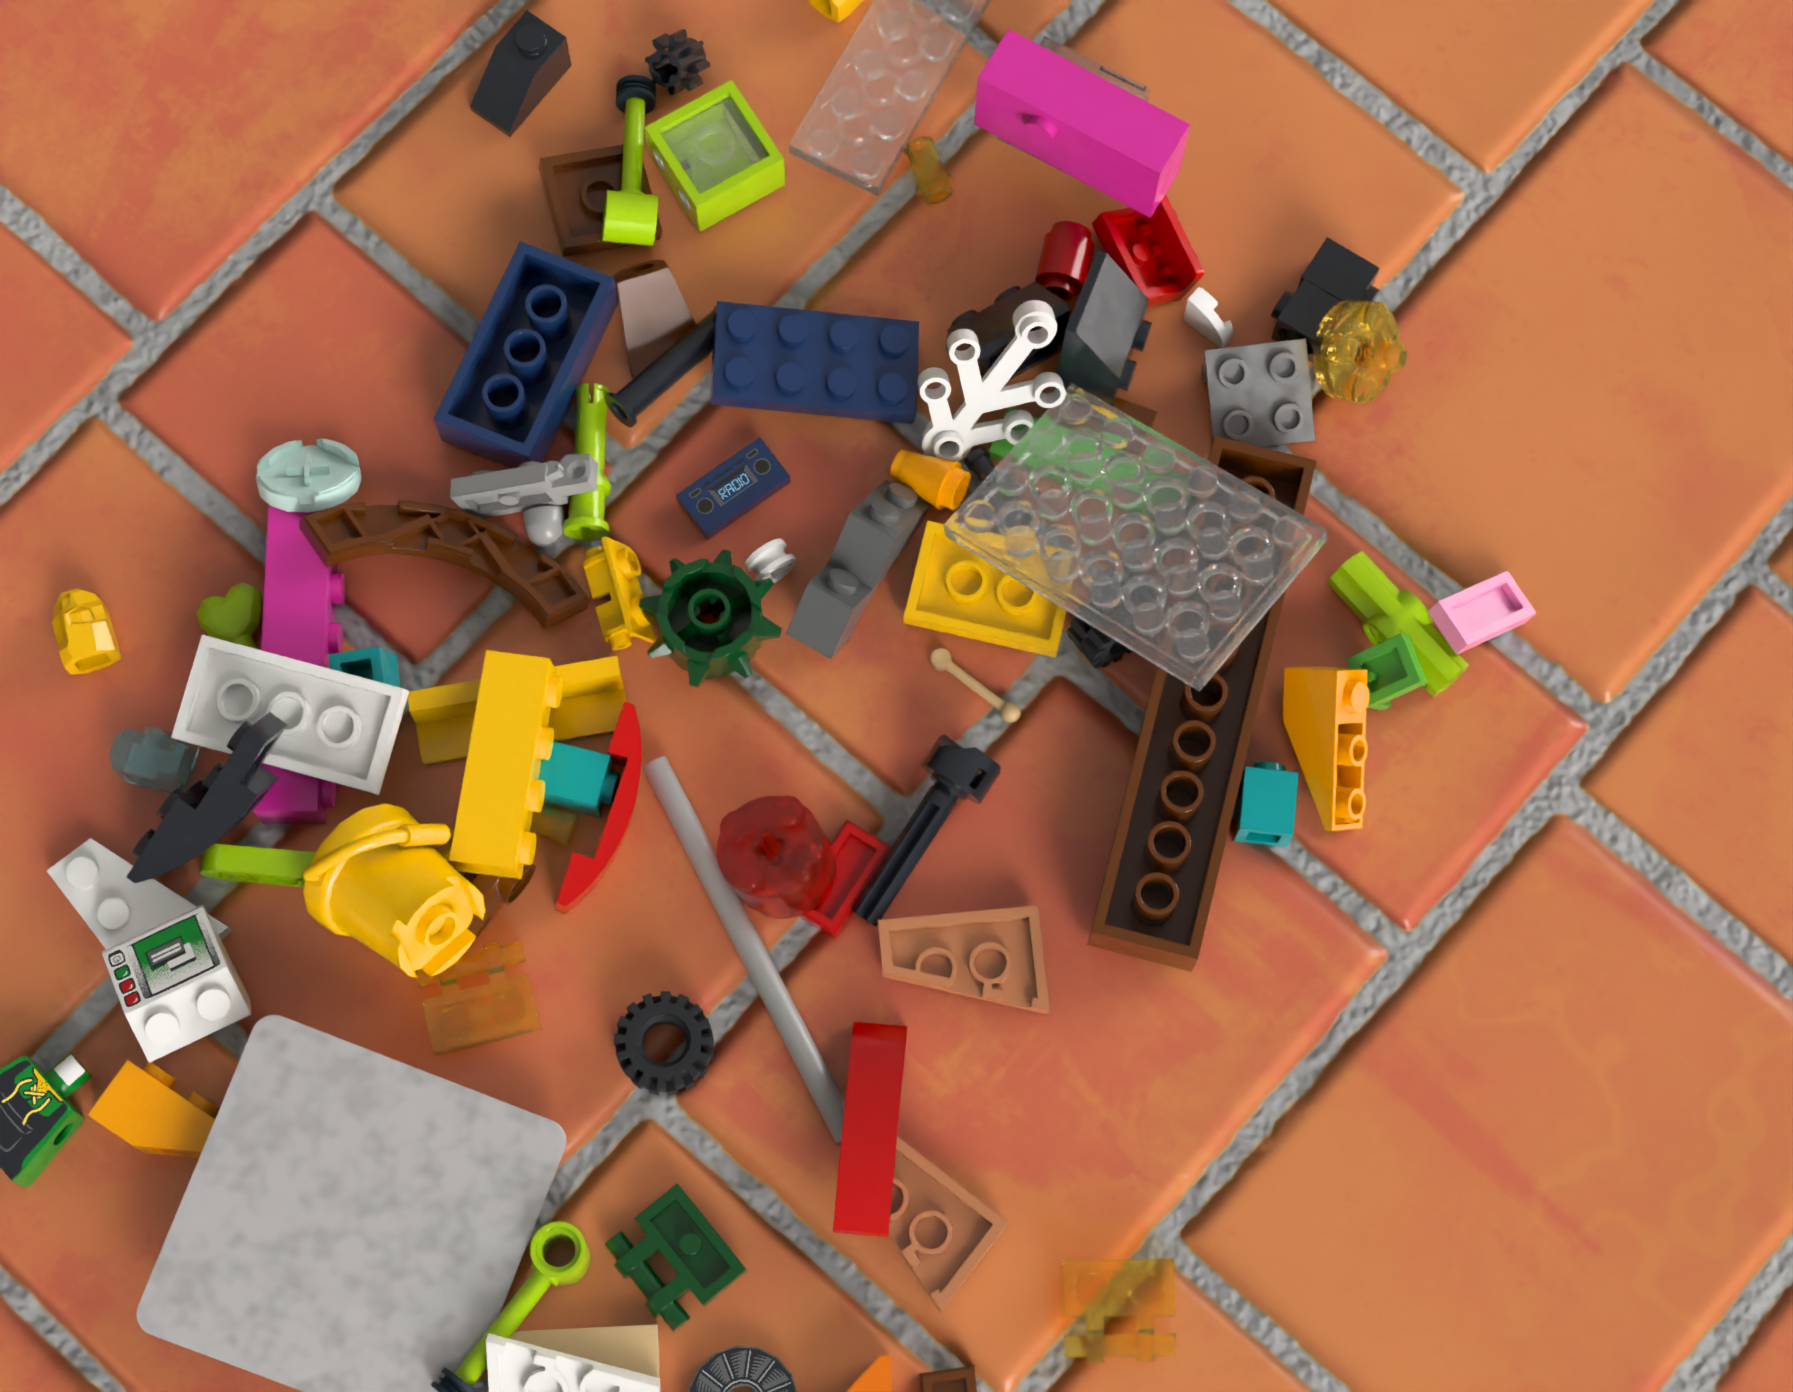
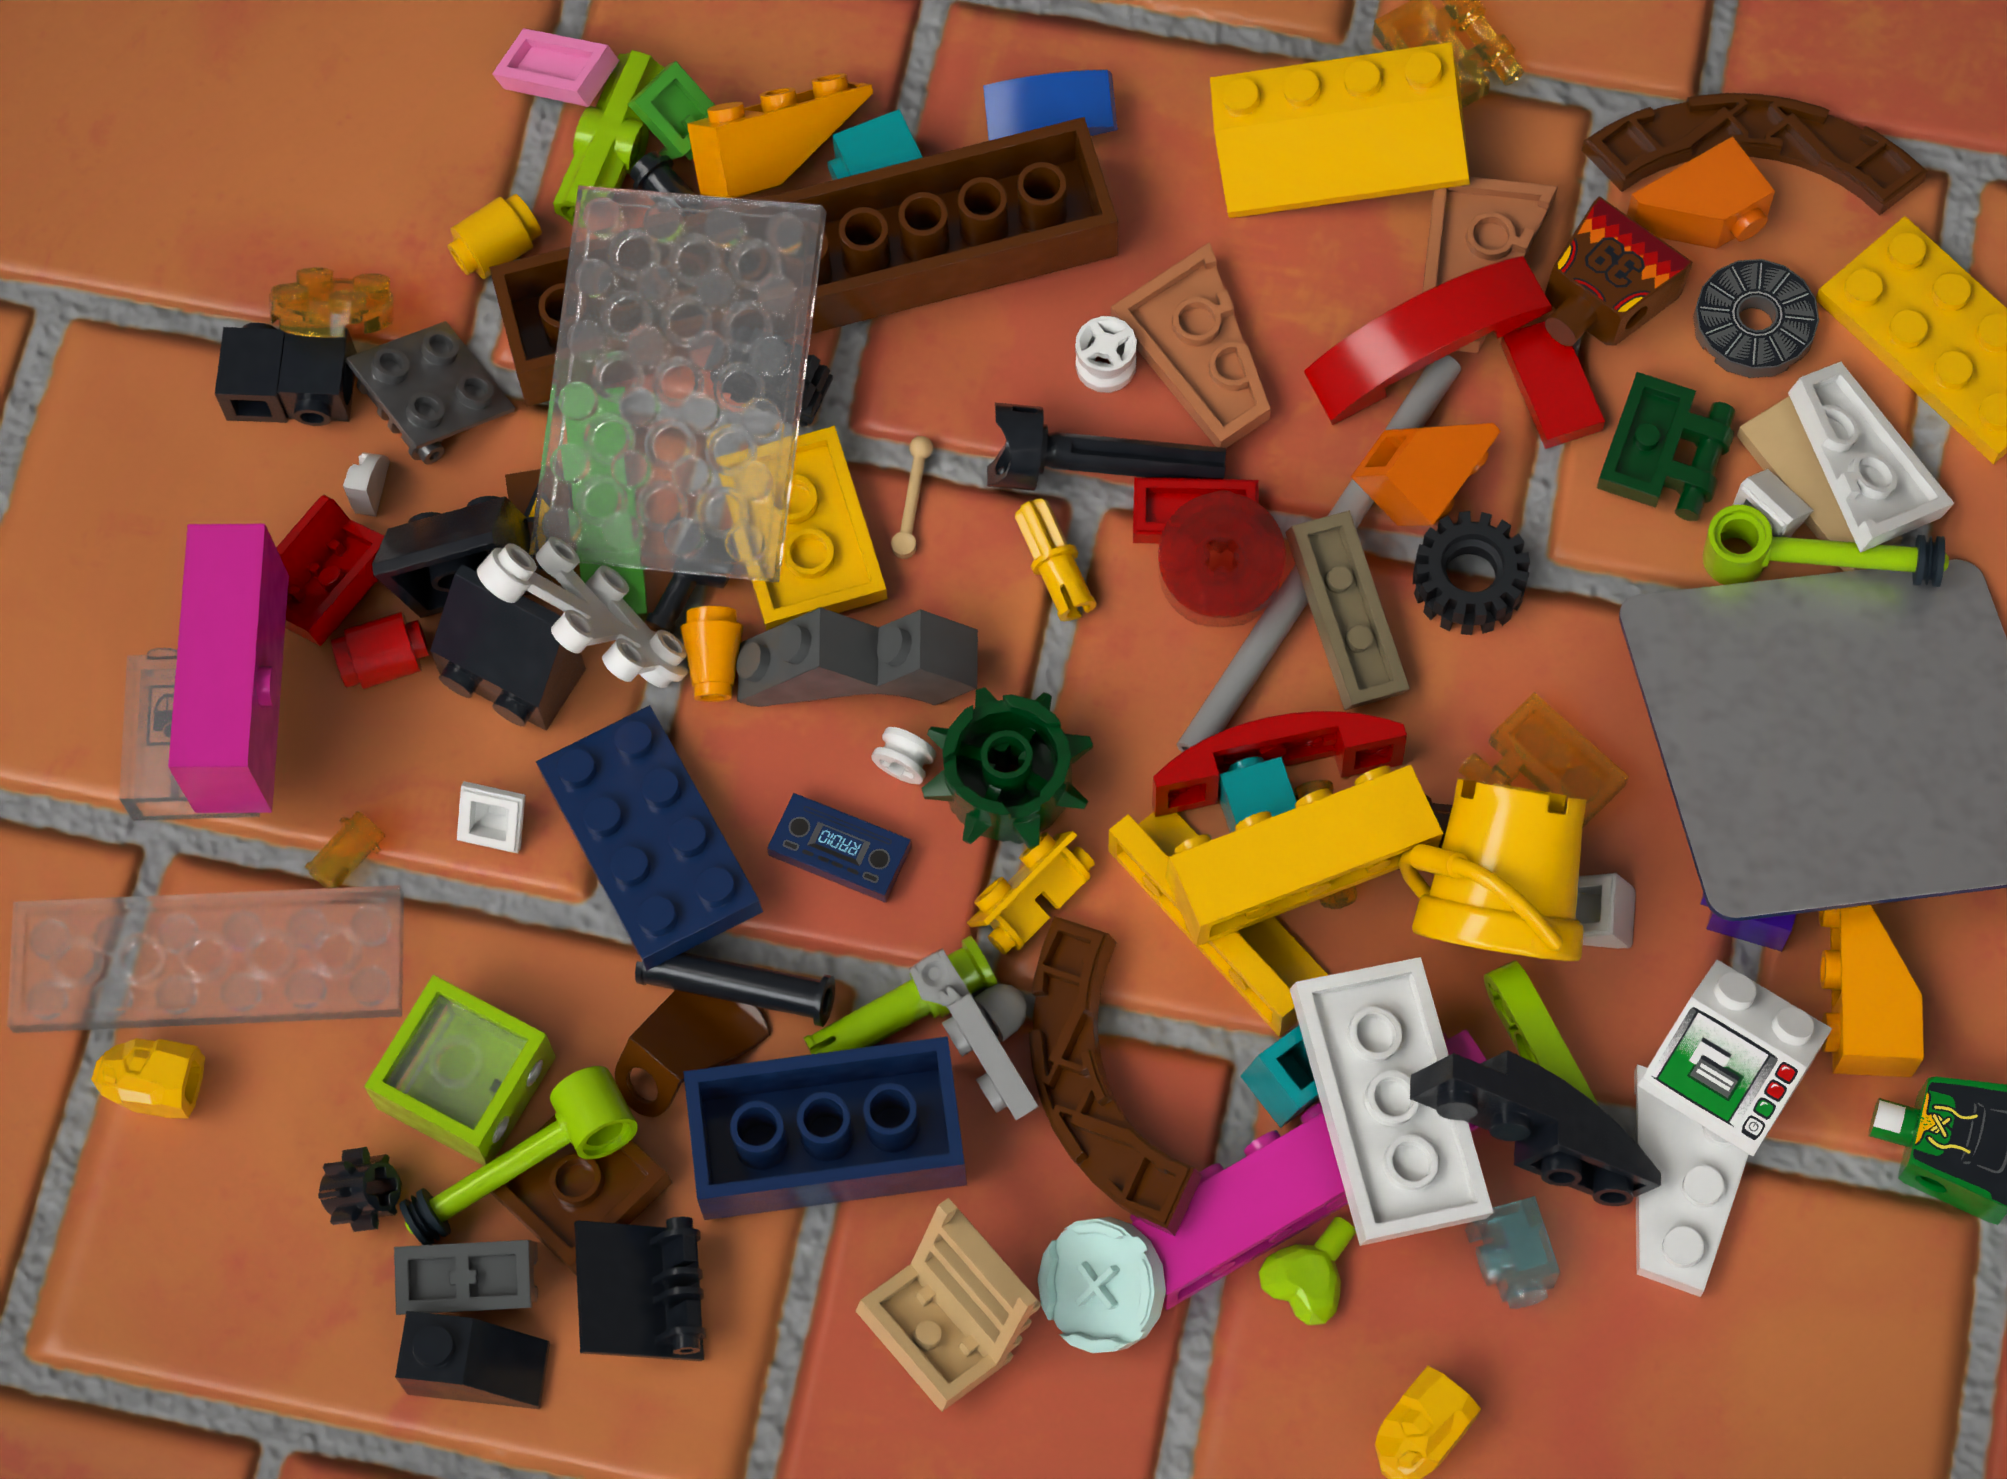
camera: 115 degrees left, 5 degrees down
none -> dark grey hinge [394,1240,538,1315]
none -> yellow brick [447,194,542,279]
none -> white slope [457,781,526,854]
none -> black hinge [574,1217,706,1361]
none -> black pin [630,151,705,221]
none -> tan plate [856,1198,1041,1412]
none -> blue slope [983,70,1118,141]
none -> yellow axle [1015,498,1097,622]
none -> white wheel [1075,316,1137,393]
none -> yellow slope [1210,42,1470,218]
none -> dark tan plate [1285,510,1410,710]
none -> orange slope [1351,423,1501,526]
none -> red tile [1500,321,1605,449]
none -> reddish brown torso [1545,196,1693,346]
none -> white slope [1576,873,1636,949]
none -> white slope [1733,469,1814,537]

